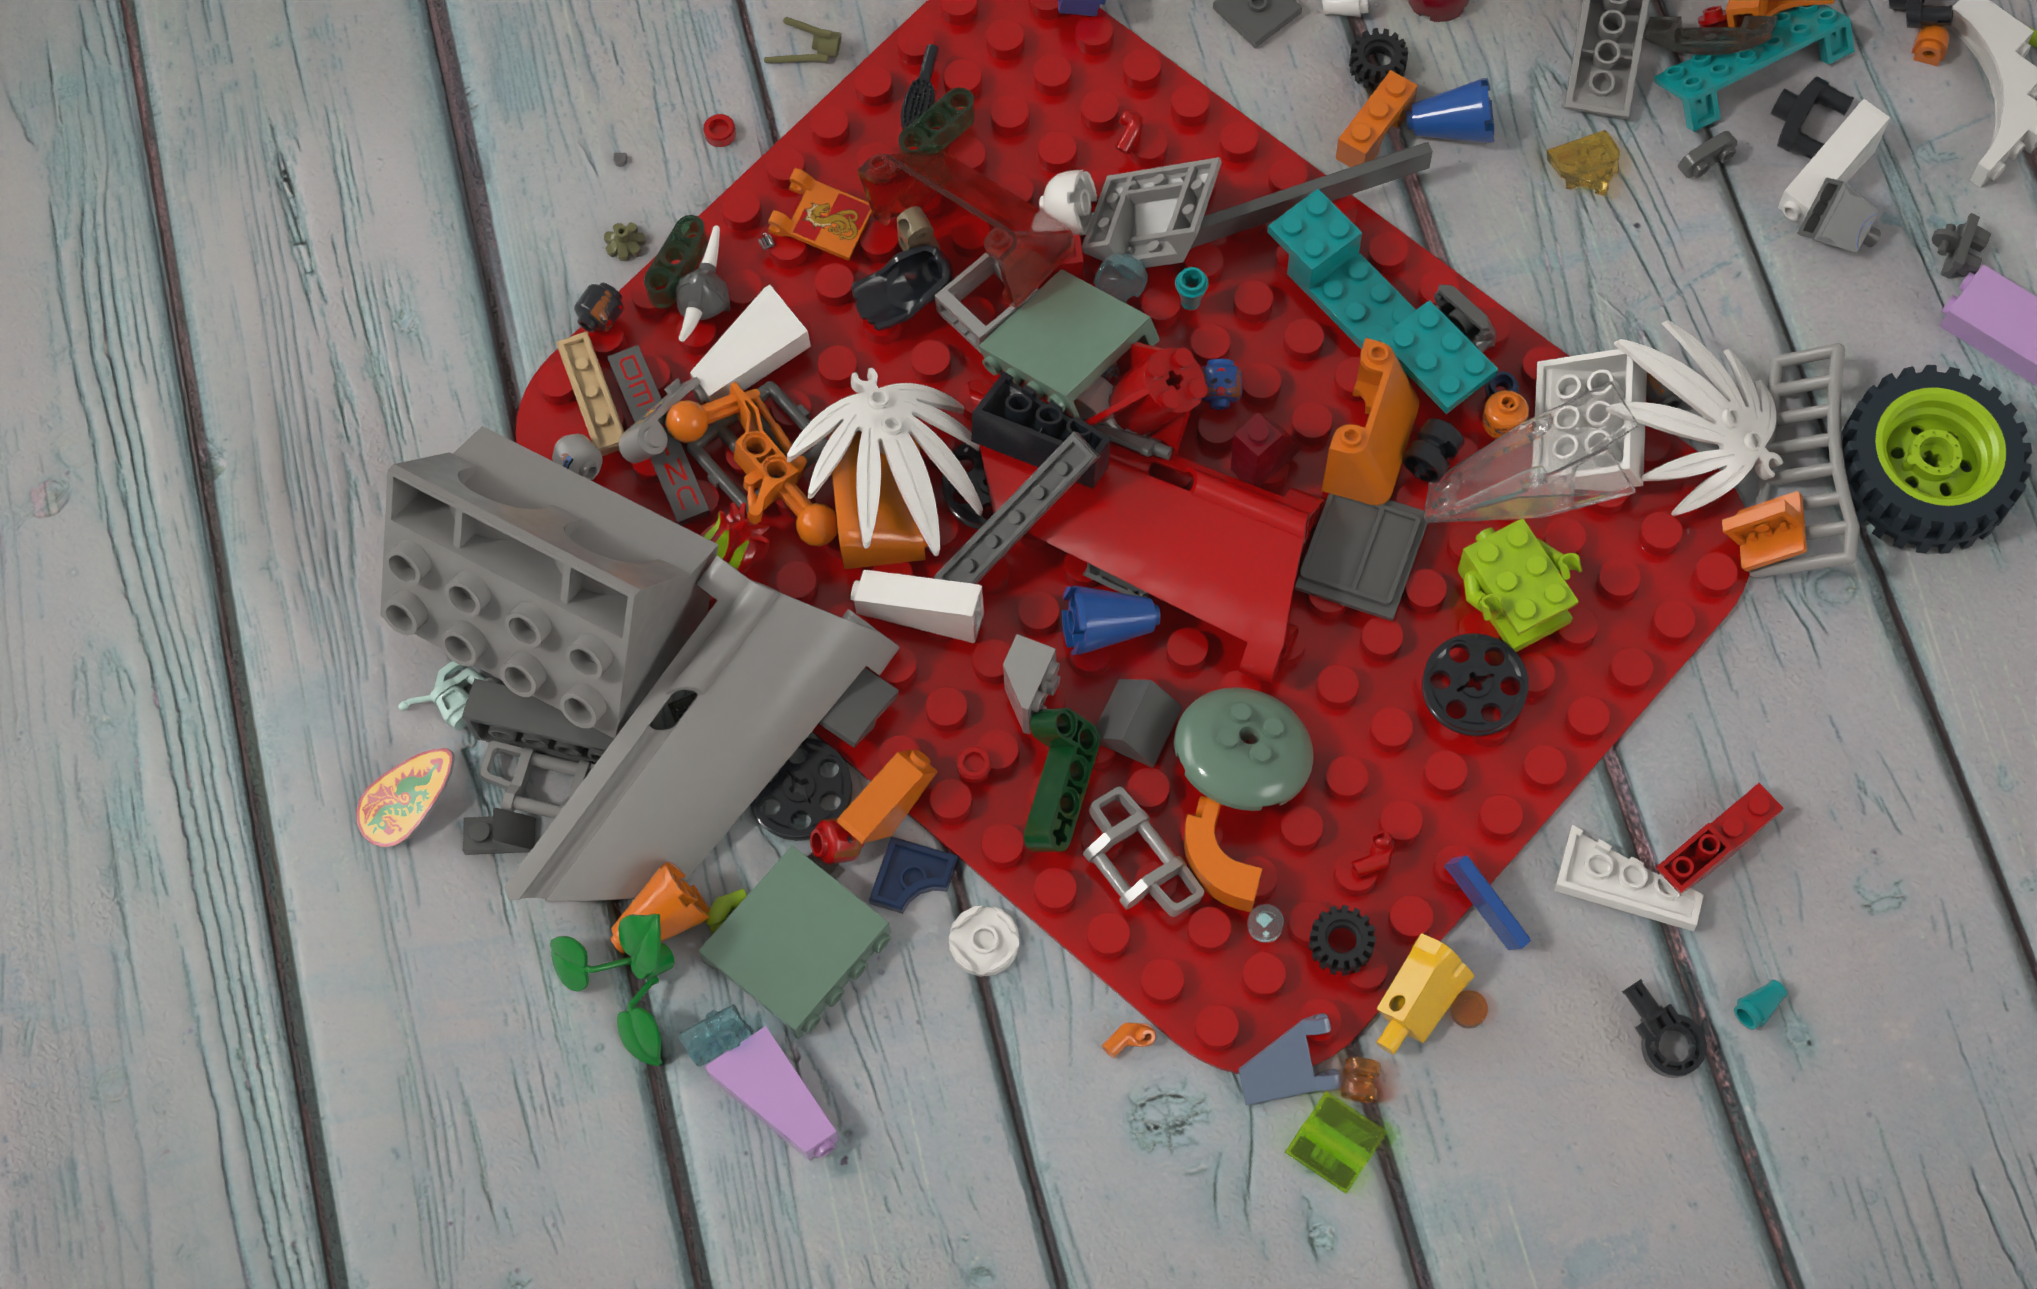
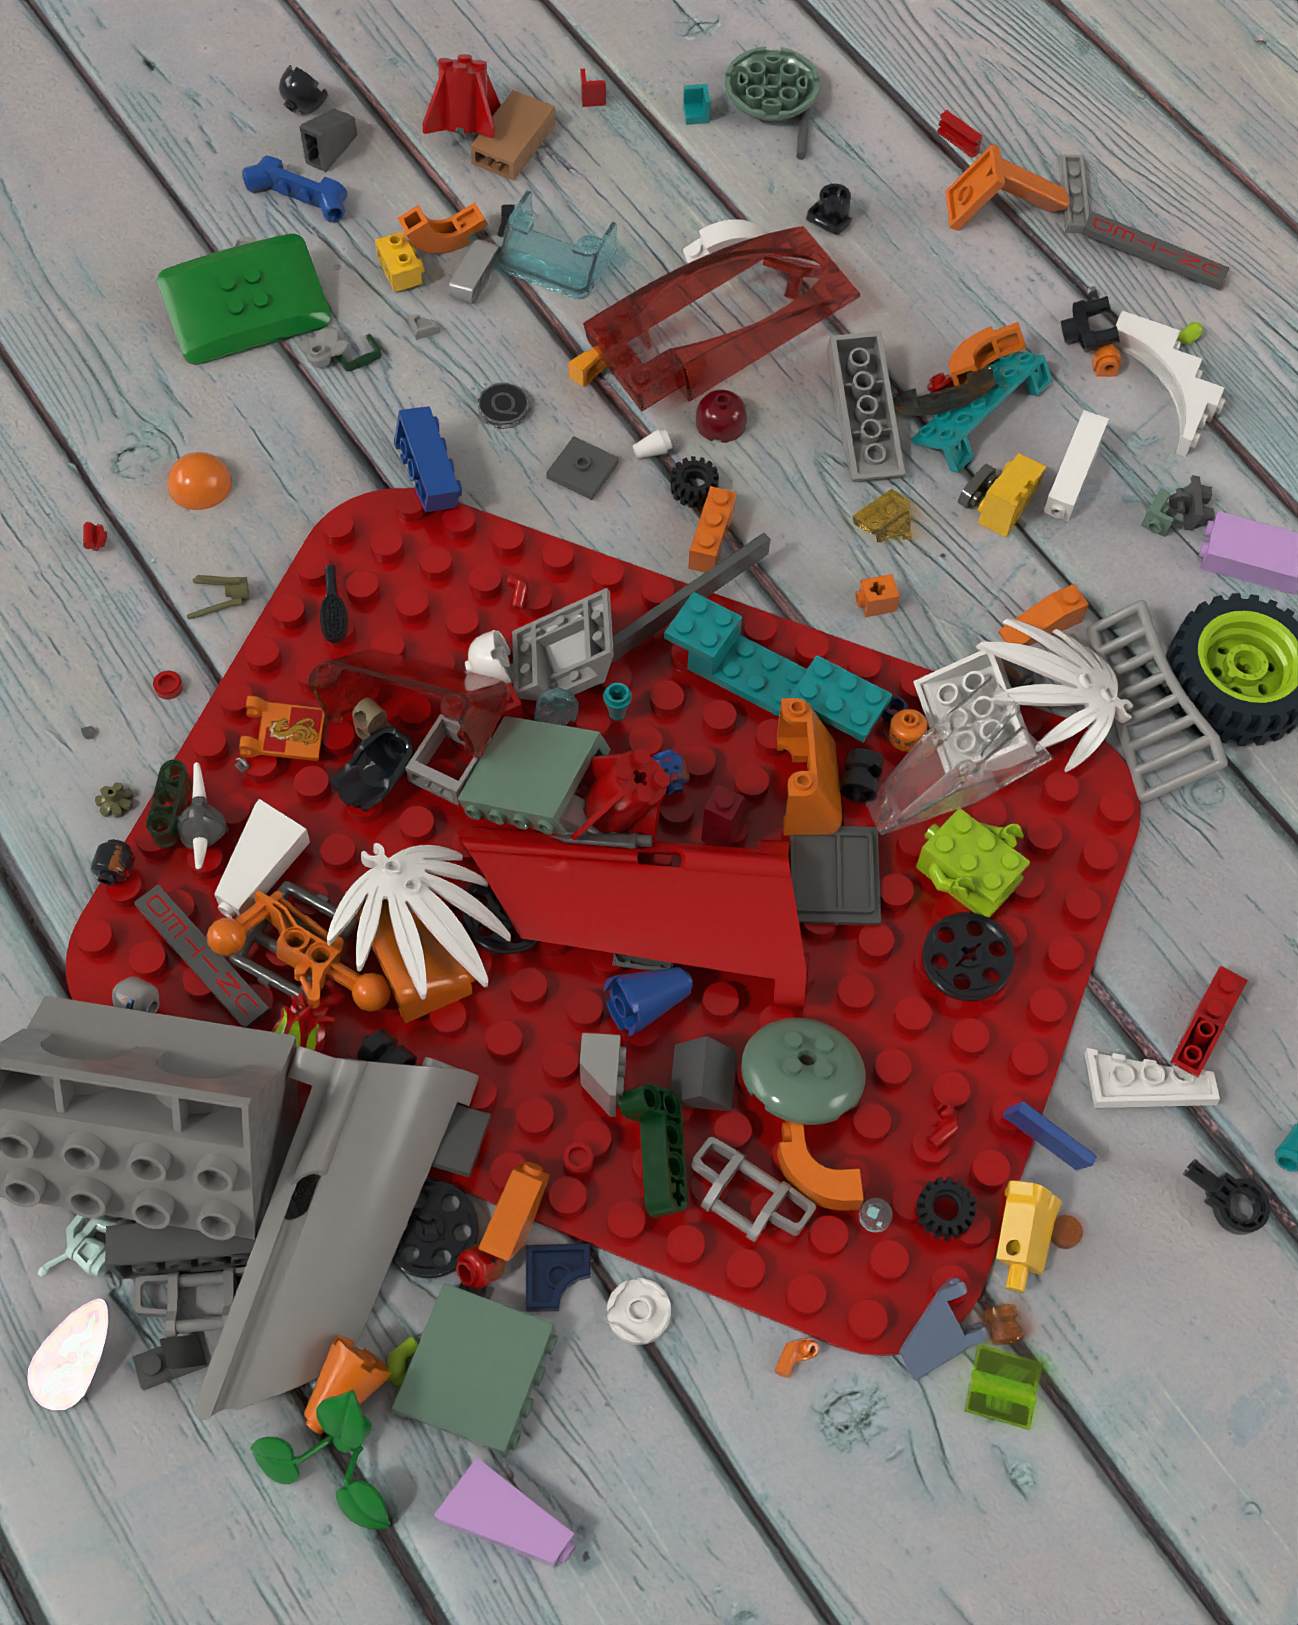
camera: 25 degrees left, 5 degrees down
tan tile [556,331,624,456] -> none
light grey door [619,376,701,463] -> none
clear light blue hips [679,1004,754,1067] -> none
white slope [851,570,984,643] -> none
beam [898,87,975,169] -> none
dark grey tile [934,431,1100,584] -> none
black wedge [971,371,1111,488] -> none
blue cone [1406,78,1495,143] -> none
dark grey slope [1434,284,1497,353] -> none
orange bracket [1722,491,1807,571] -> none
black connector [1771,76,1854,159] -> none
torso [1797,177,1881,253] -> none
none -> black wheel [357,1028,417,1065]
none -> orange brick [855,574,900,617]
none -> yellow wedge [977,453,1047,537]
none -> orange slope [998,584,1089,646]
none -> sand green bracket [1141,488,1174,537]

